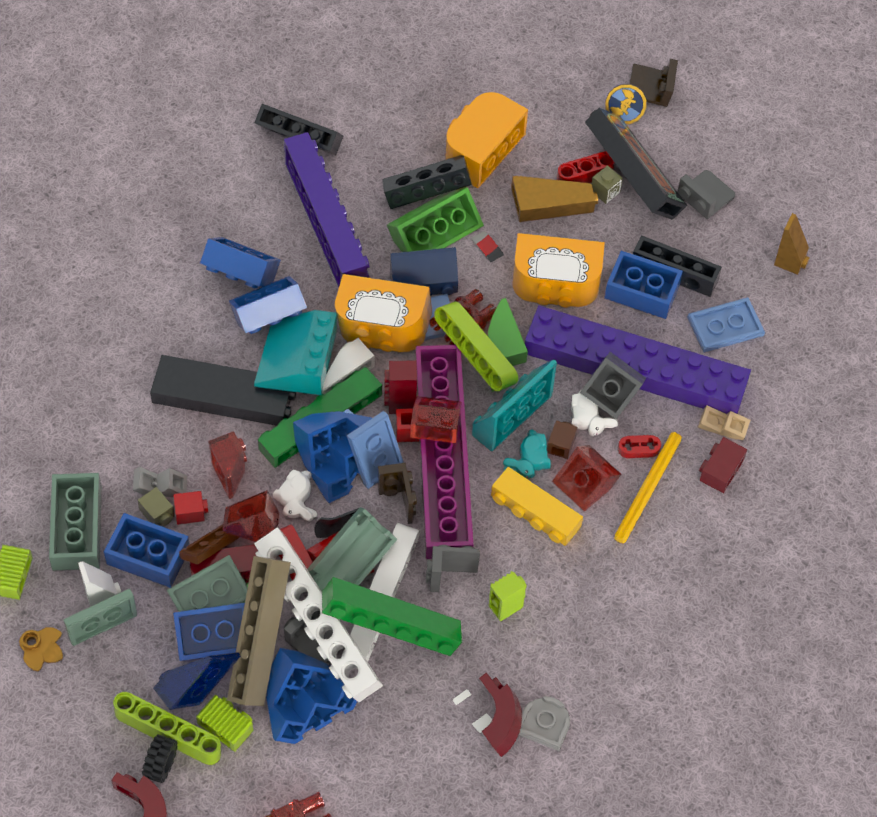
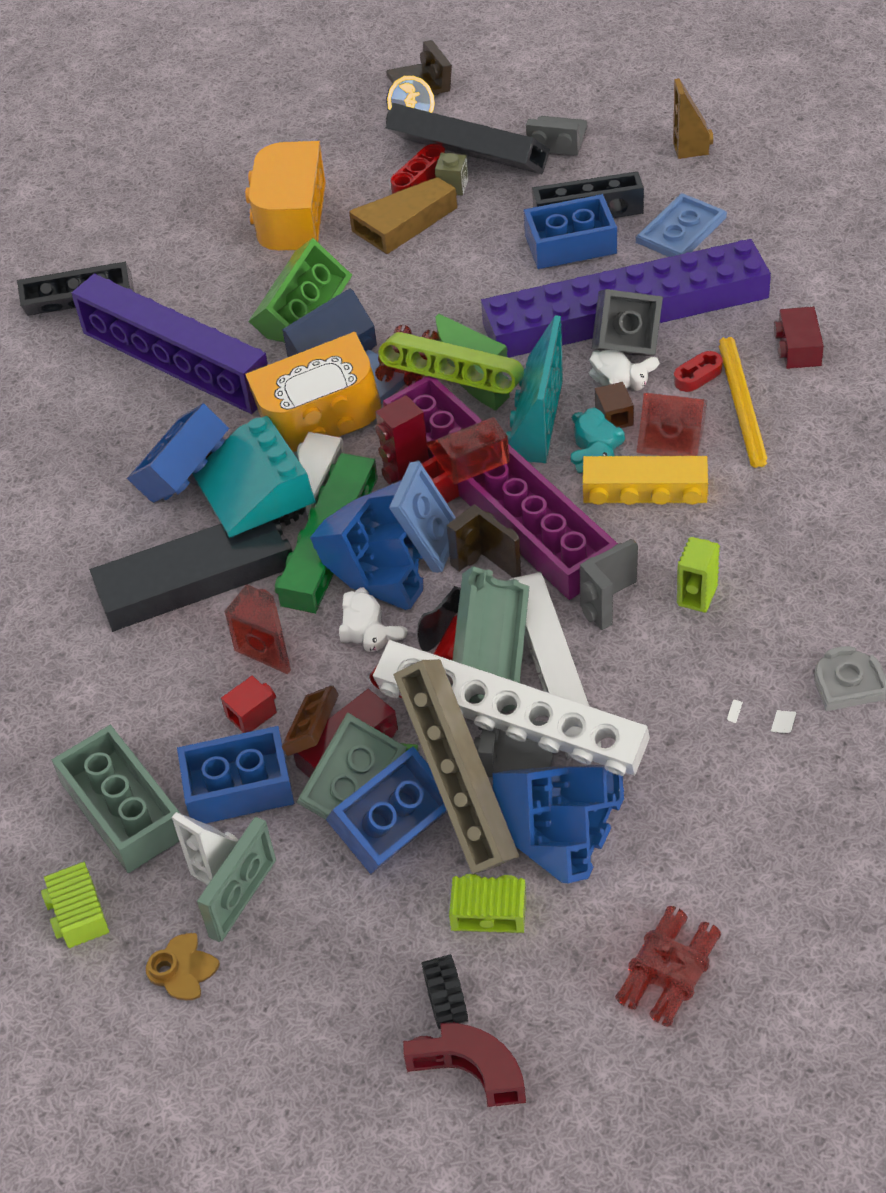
camera: 25 degrees left, 10 degrees down
lime beam [113,692,221,765] -> none
light grey slope [133,467,187,497] -> none
olive brick [138,487,175,526] -> none
clear blue slope [153,652,241,710] -> none
blue brick [200,237,281,289] -> none
clear red slope [223,490,280,542] -> none
green brick [322,577,462,656] -> none
black brick [382,155,472,210] -> none
sticker [471,231,504,263] -> none
dark red arch [479,672,522,757] -> none
light orange brick [512,233,605,308] -> none
tan slope [698,405,750,440] -> none

